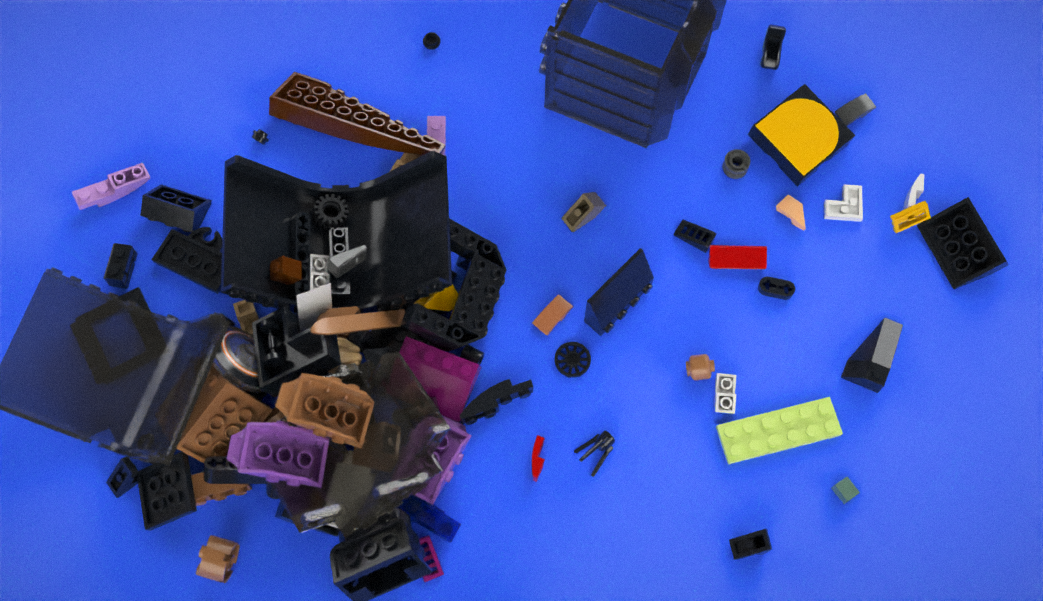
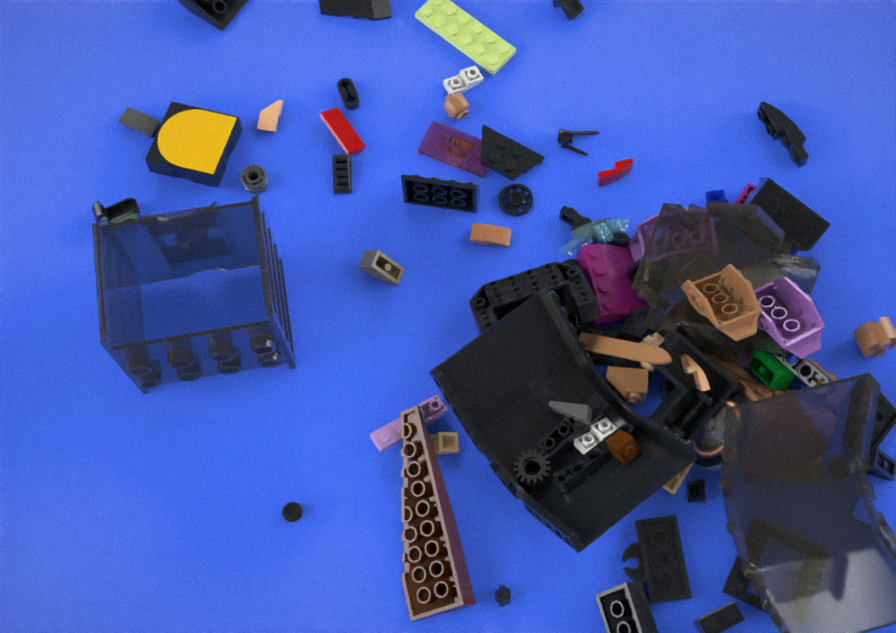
camera: 120 degrees left, 0 degrees up
white sticker [296,283,332,332] -> none
white tile [824,184,863,222] -> none
yellow tile [890,201,931,233] -> none
white slope [903,174,924,210] -> none
none -> tile [418,121,489,178]
none -> black wing [481,124,545,181]
none -> clear light blue slope [558,217,632,257]
none -> light nougat slope [680,354,710,391]

